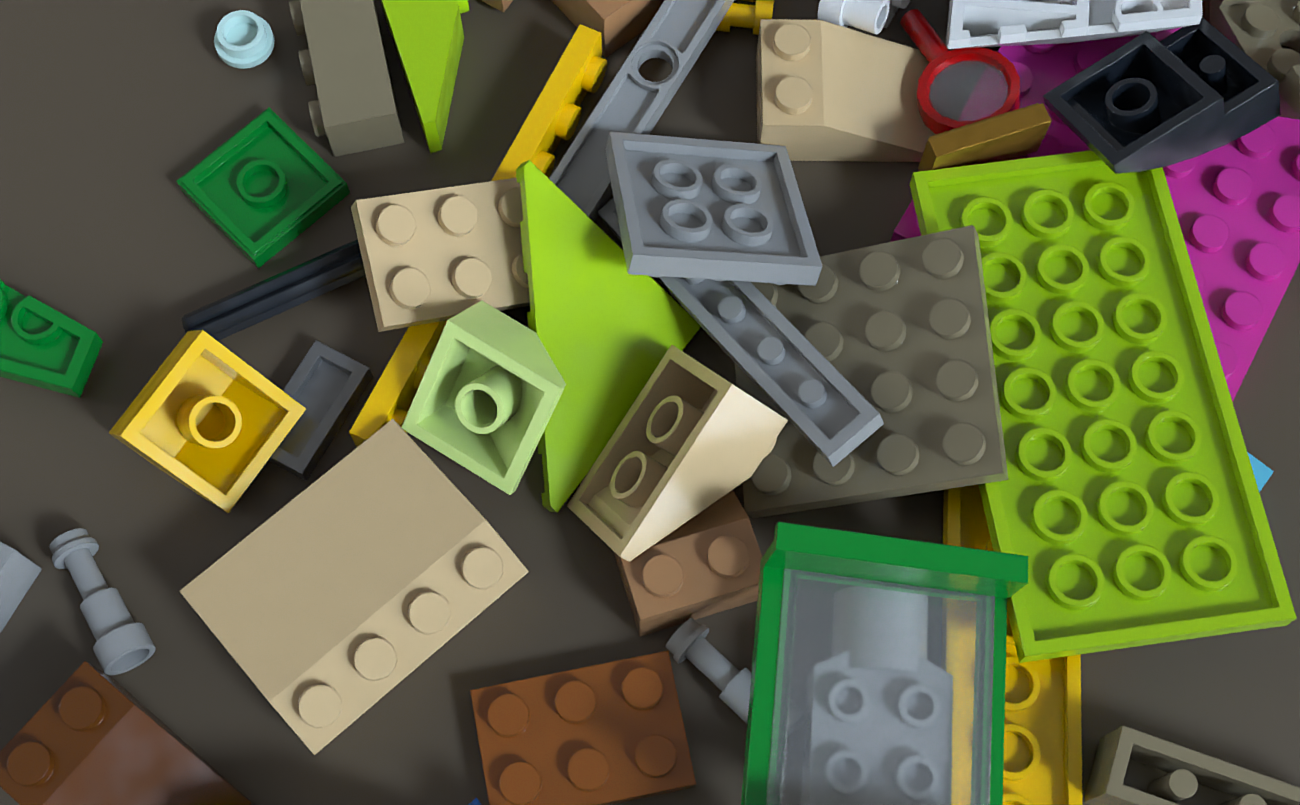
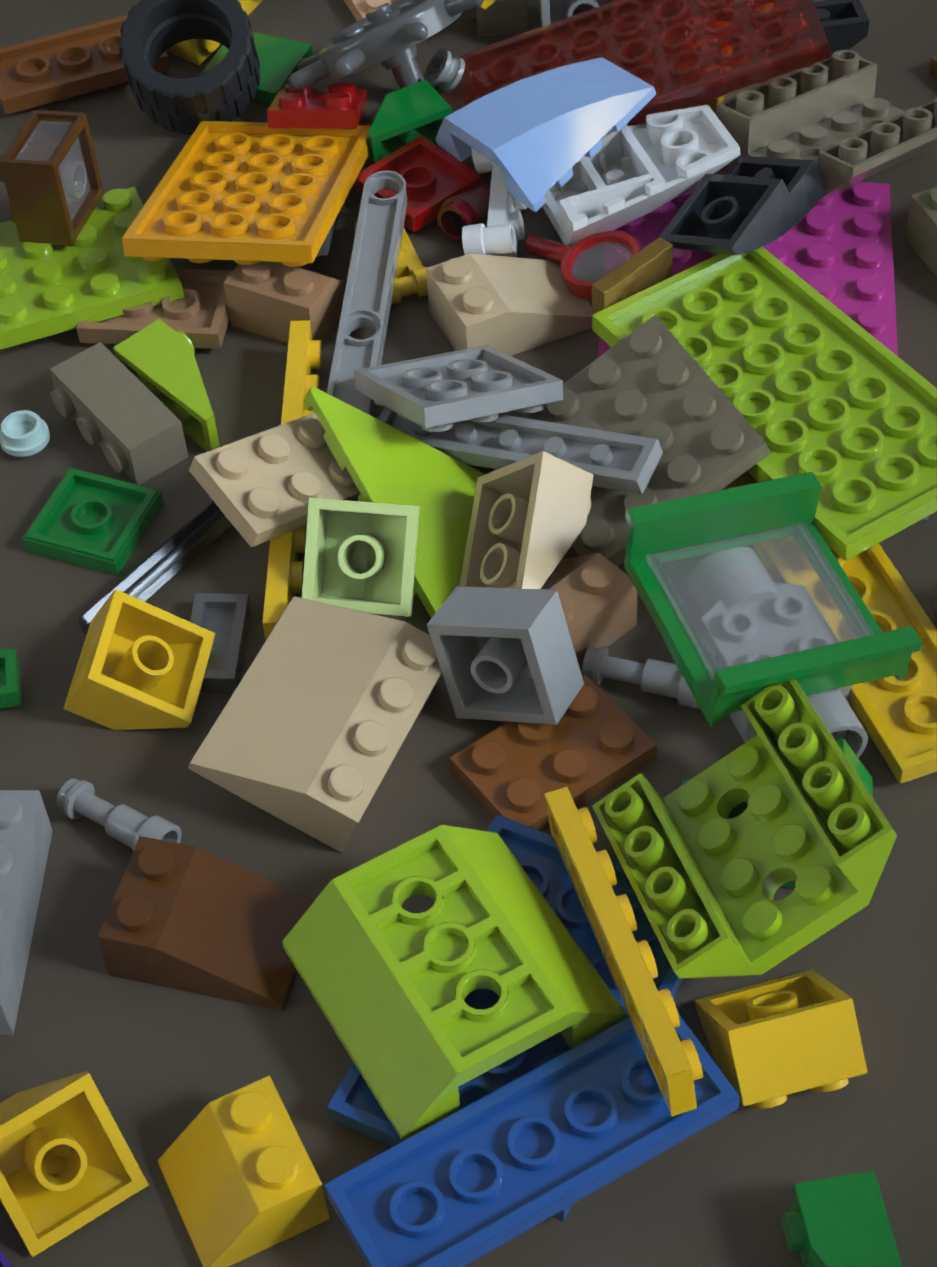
camera: 20 degrees left, 20 degrees down
none -> light grey brick [427,586,584,725]

